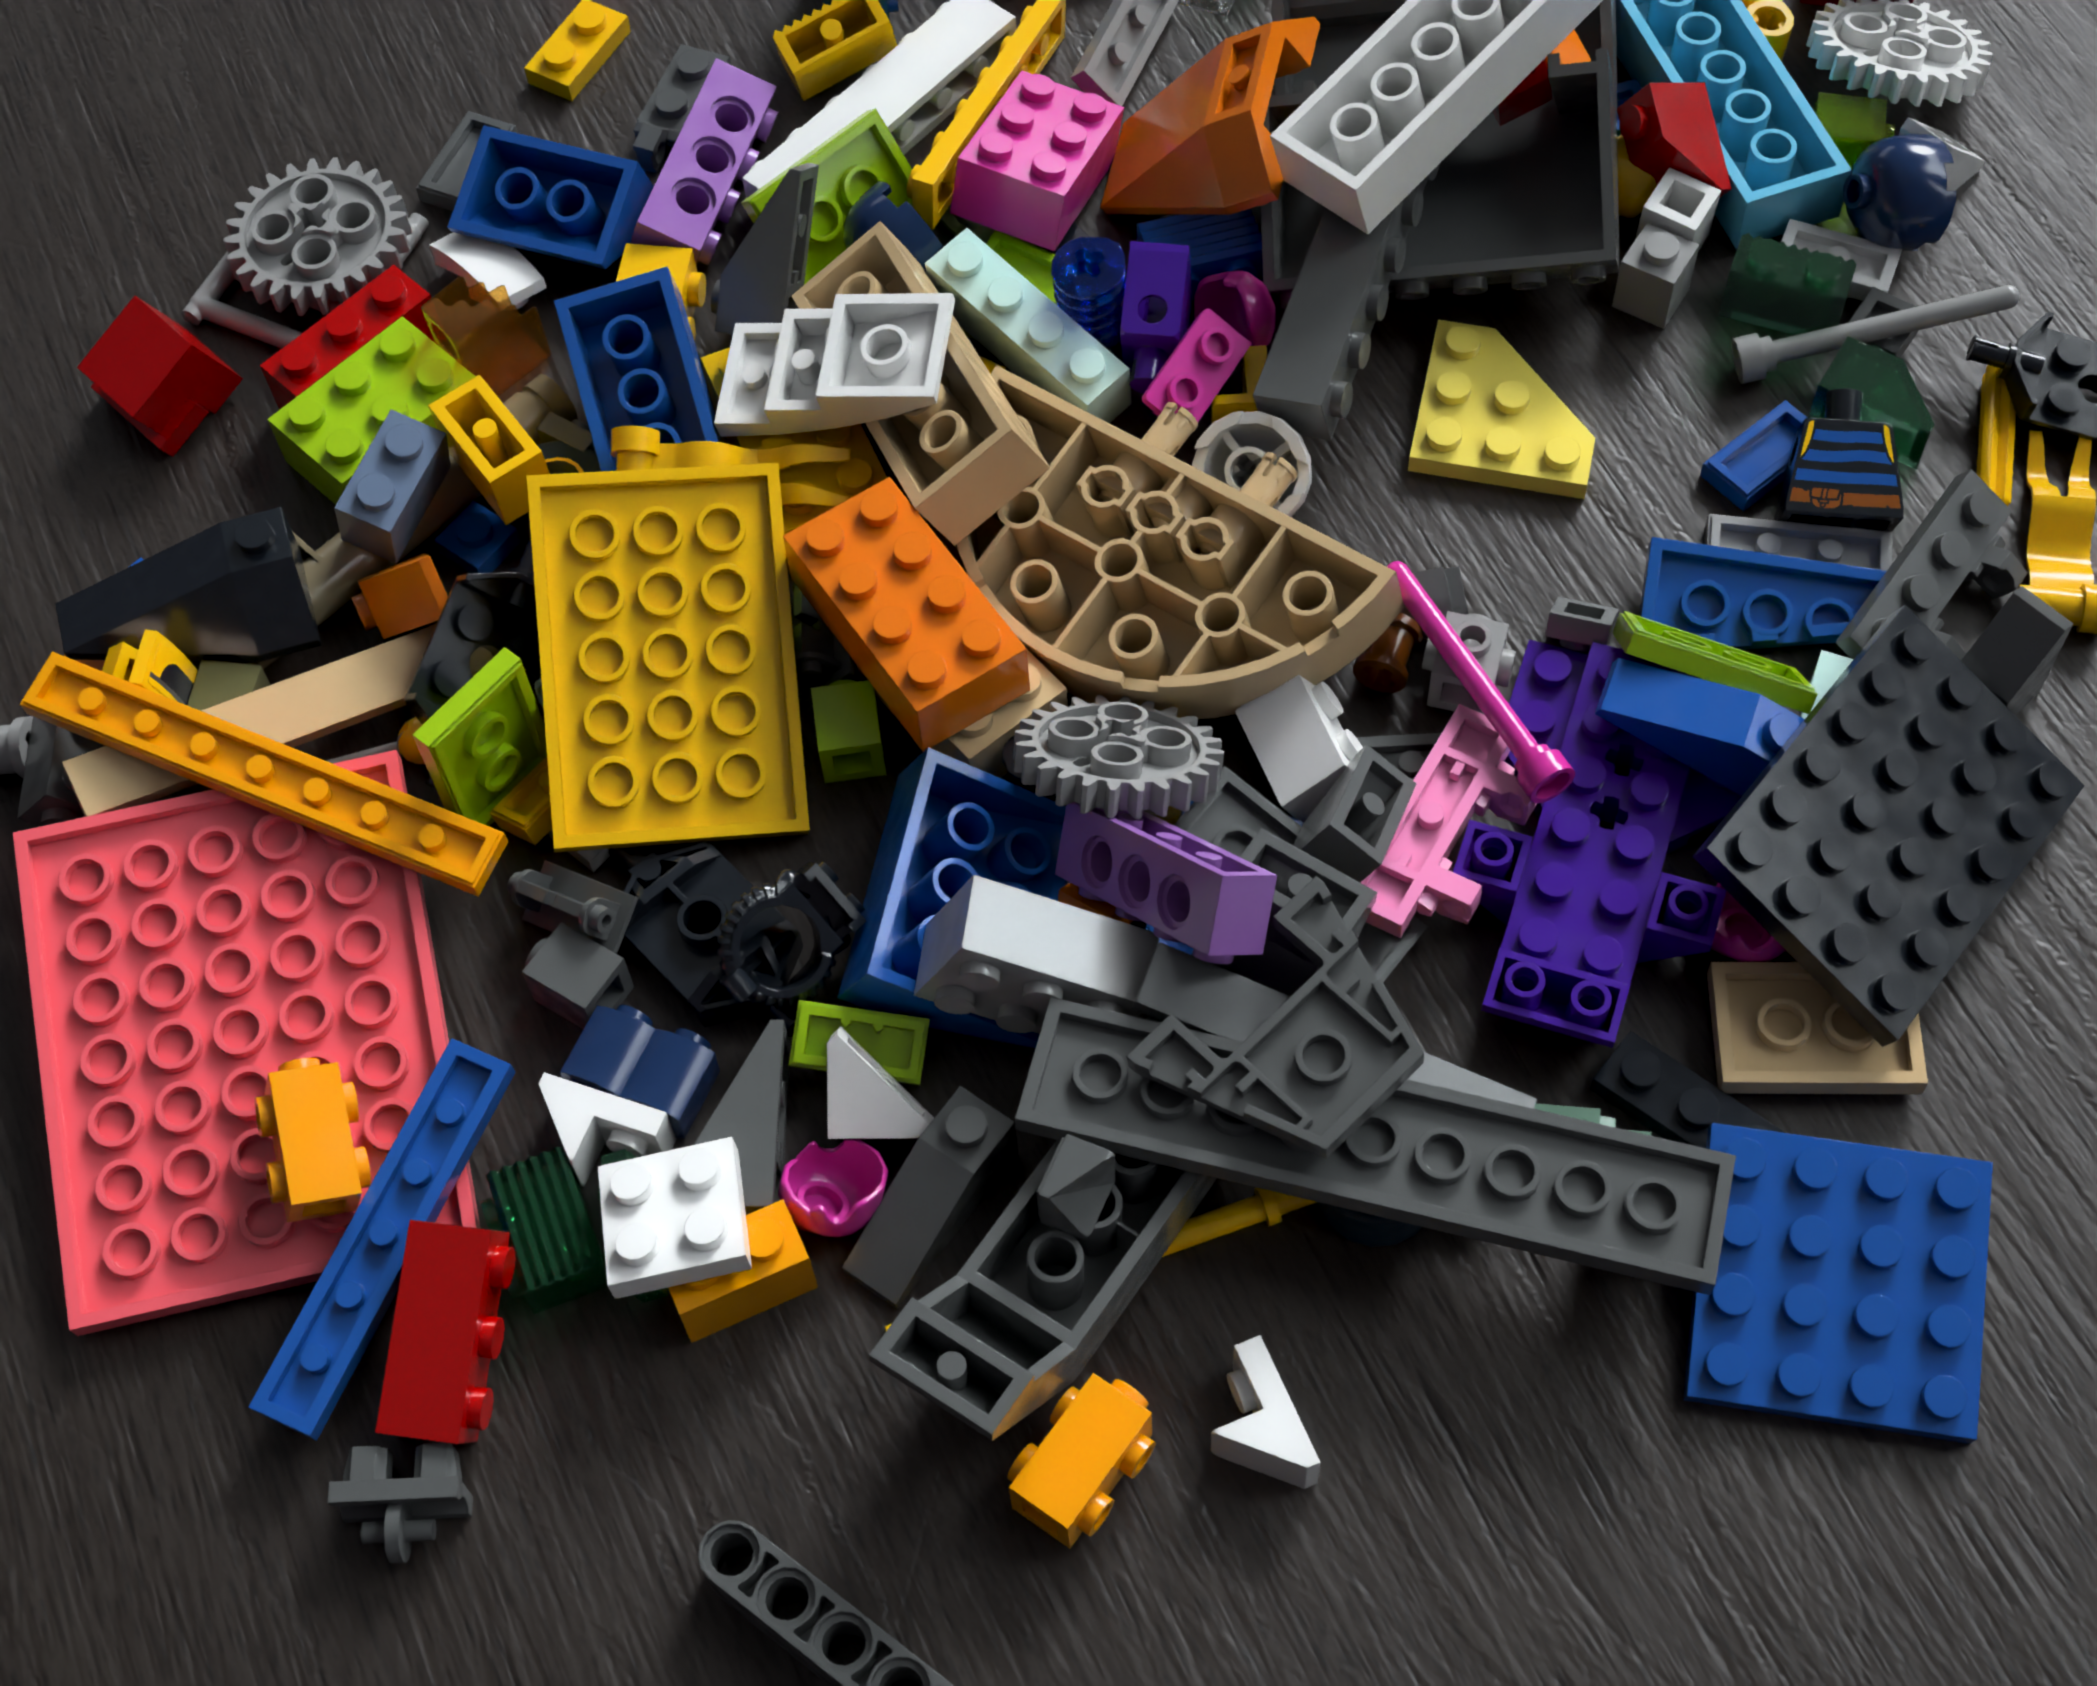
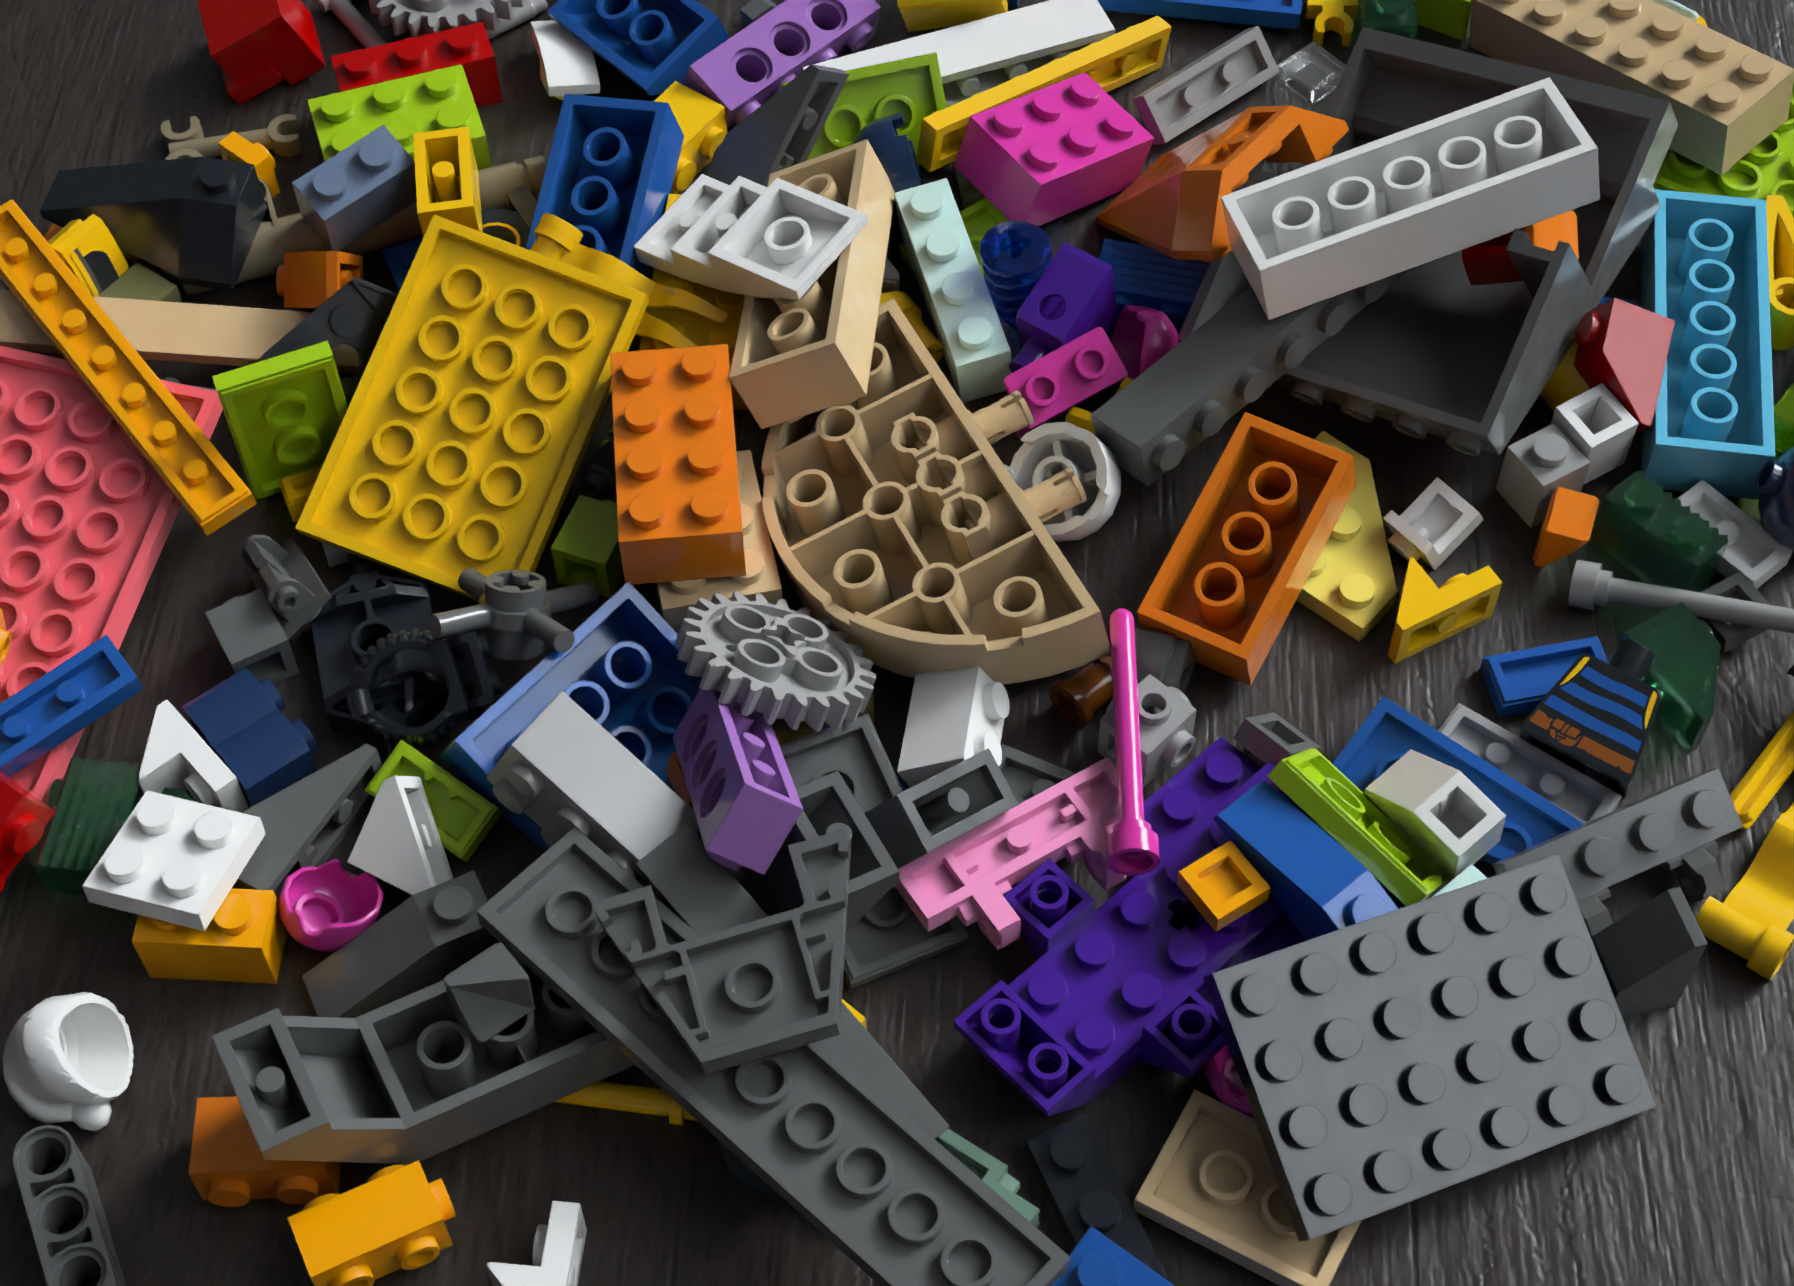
camera: 25 degrees right, 5 degrees down
clear orange piece [421,276,552,397] -> none
none -> white piece [2,992,134,1131]
none -> dark tan bar [160,114,302,160]
none -> orange brick [188,1096,341,1207]
none -> light orange plate [218,131,280,198]
none -> dark grey bar [429,568,599,661]
none -> orange brick [1137,412,1356,686]
none -> light orange plate [1177,840,1271,932]
none -> white slope [1364,749,1506,880]
none -> white bracket [1383,477,1483,571]
none -> yellow slope [1388,557,1503,664]
none -> orange slope [1532,486,1599,568]

